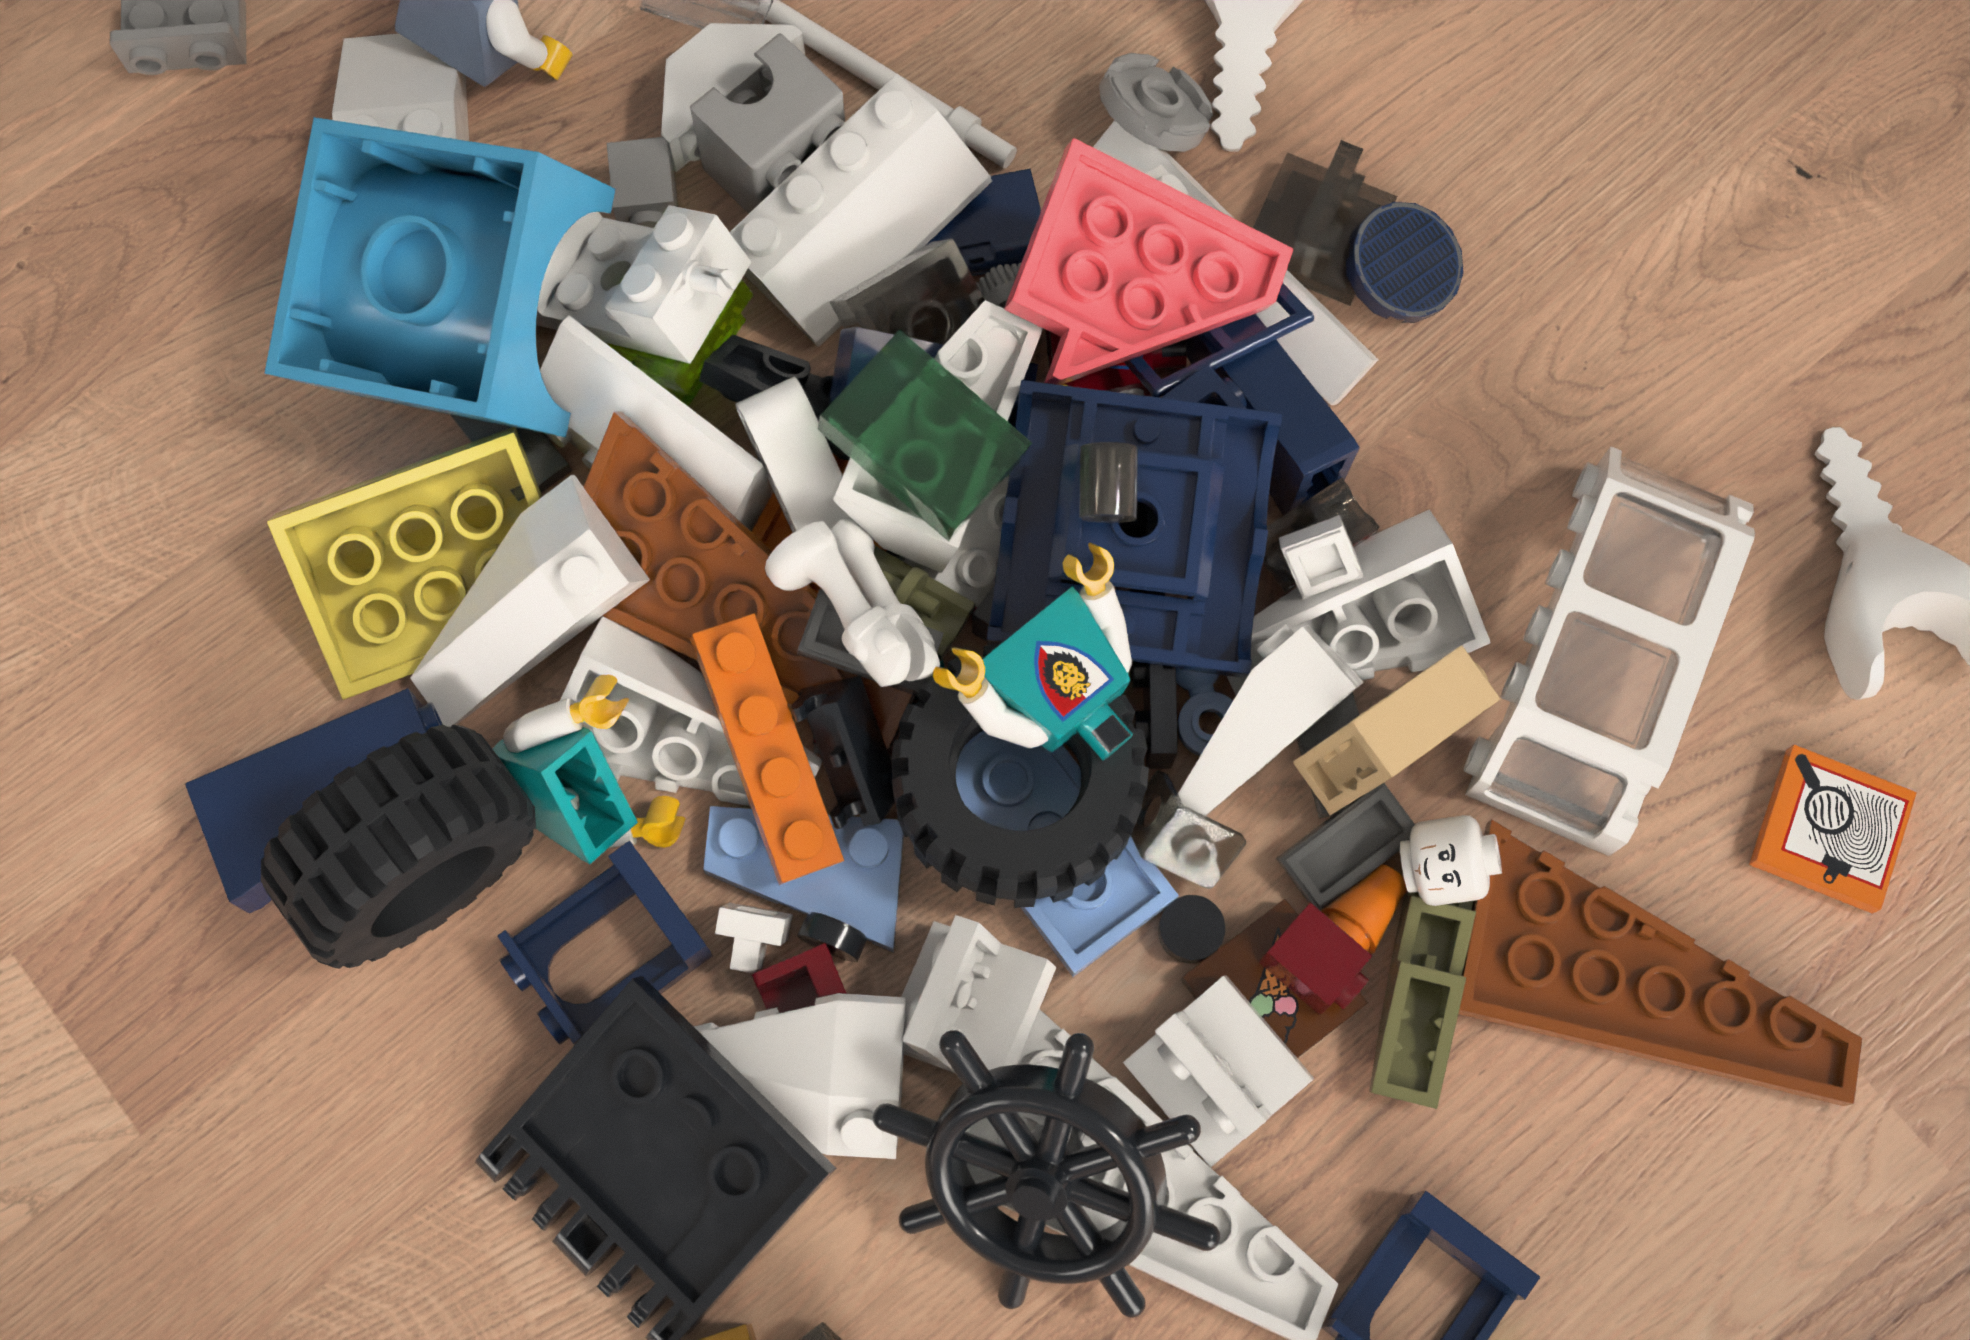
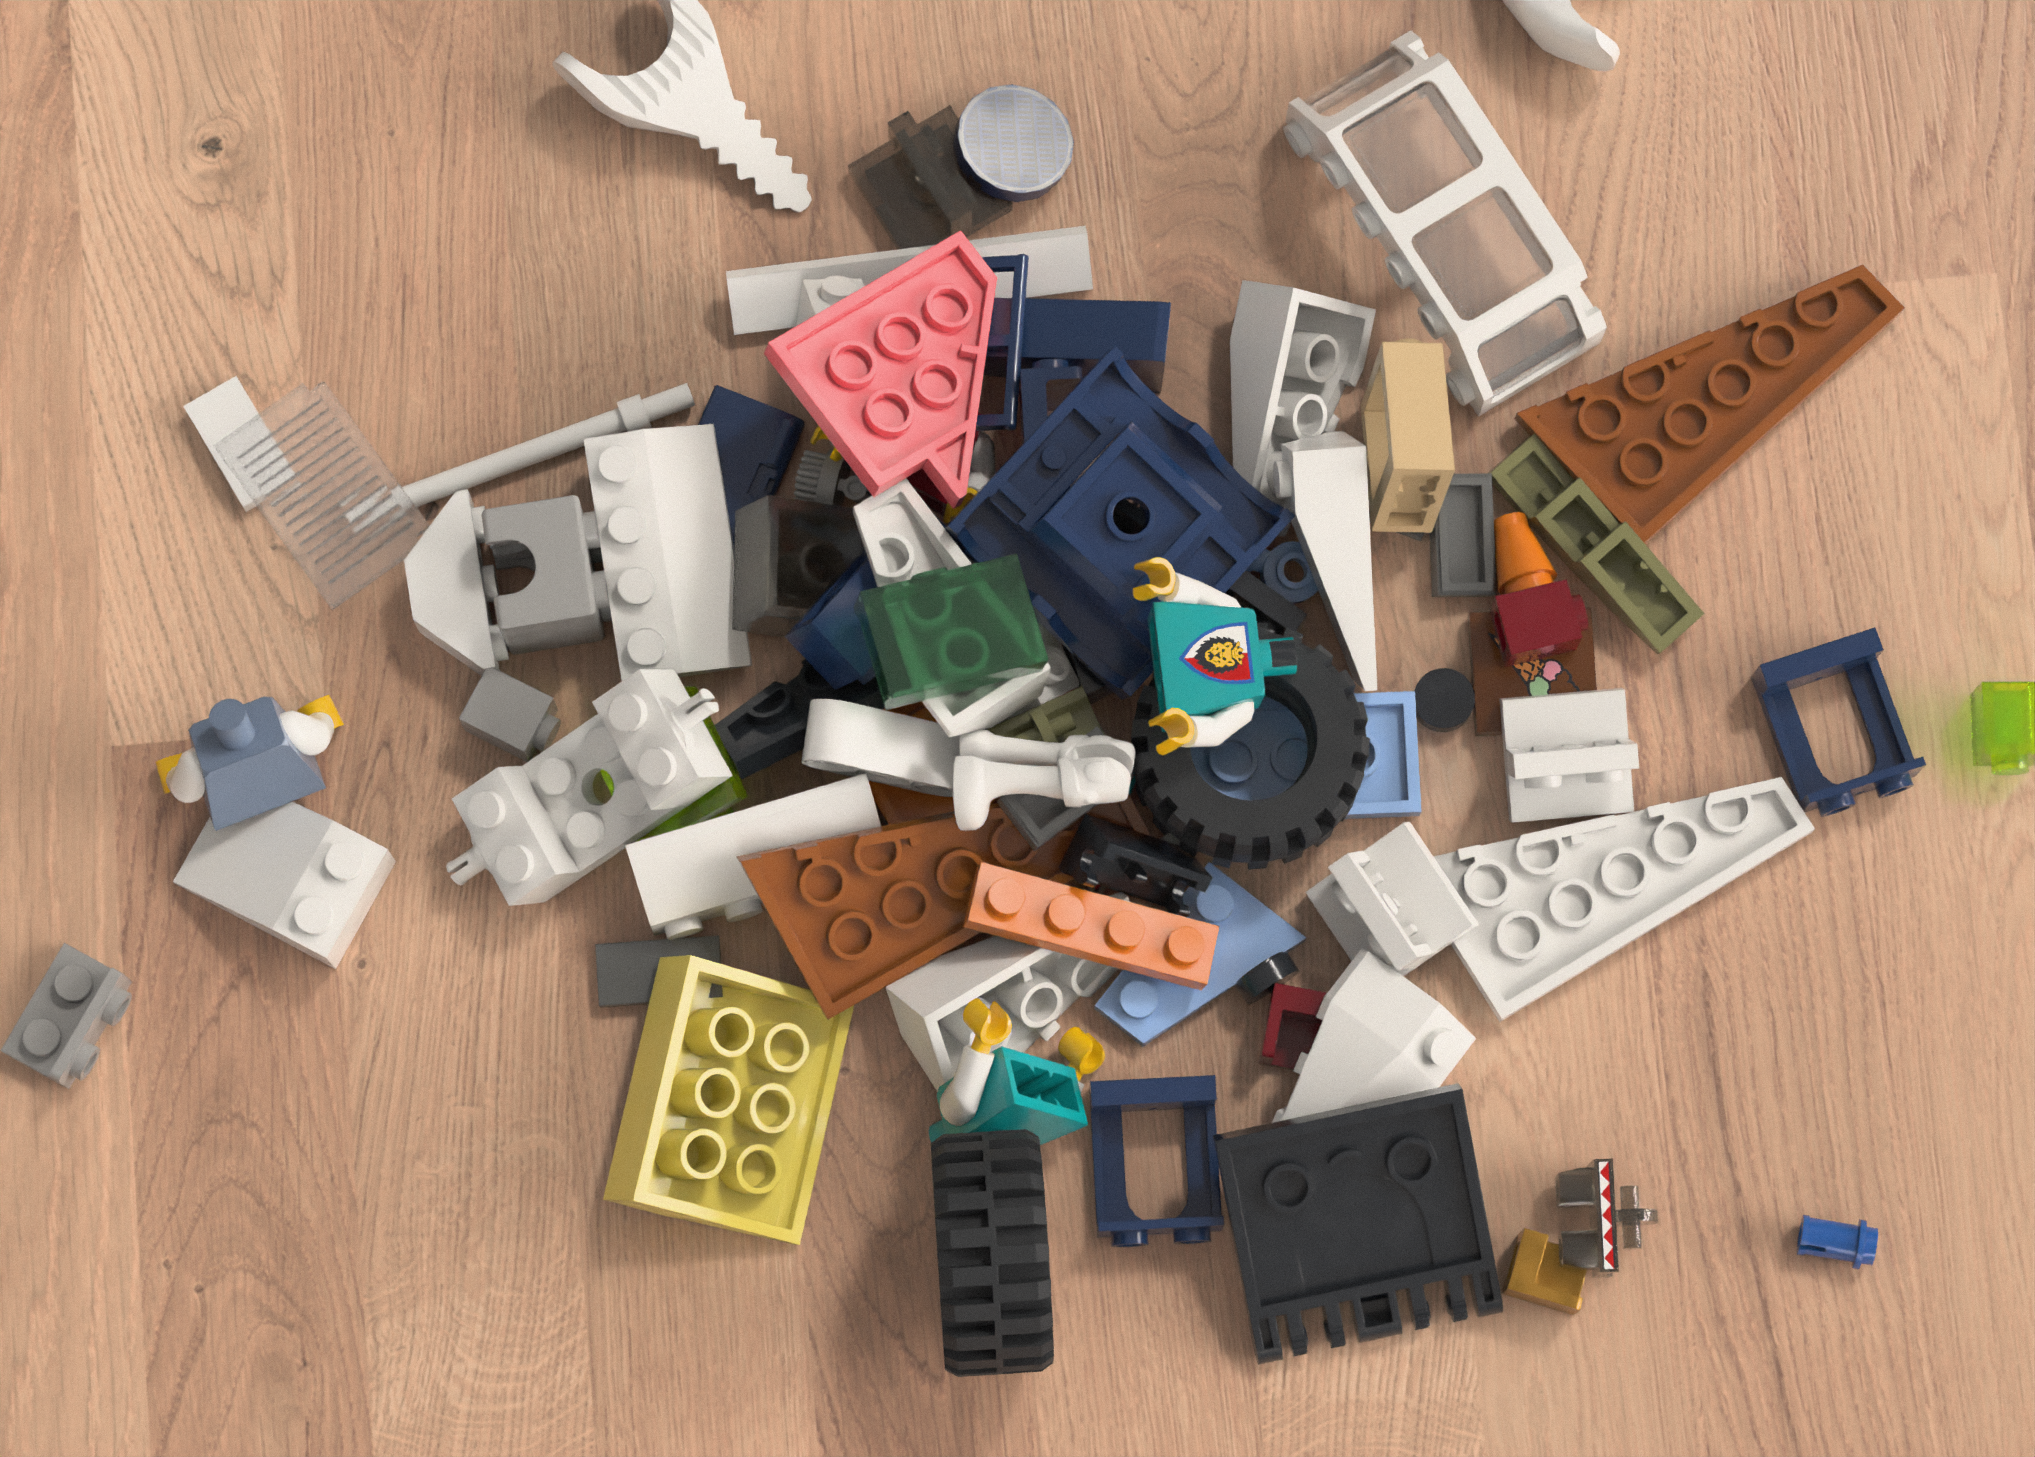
camera: 55 degrees left, 5 degrees up
dark blue slope [185,688,443,914] -> none
dark azure piece [264,117,616,438] -> none
white wedge [410,475,650,727] -> none
white tile [715,902,793,973] -> none
black piece [873,1030,1220,1318] -> none
clear smoke piece [1079,442,1138,523] -> none
light grey tile [1099,53,1213,152] -> none
clear smoke bracket [1131,770,1246,889] -> none
clear smoke hips [1263,478,1380,593] -> none
white tile [1279,515,1364,599] -> none
white head [1400,815,1502,906] -> none
tile [1749,745,1917,914] -> none

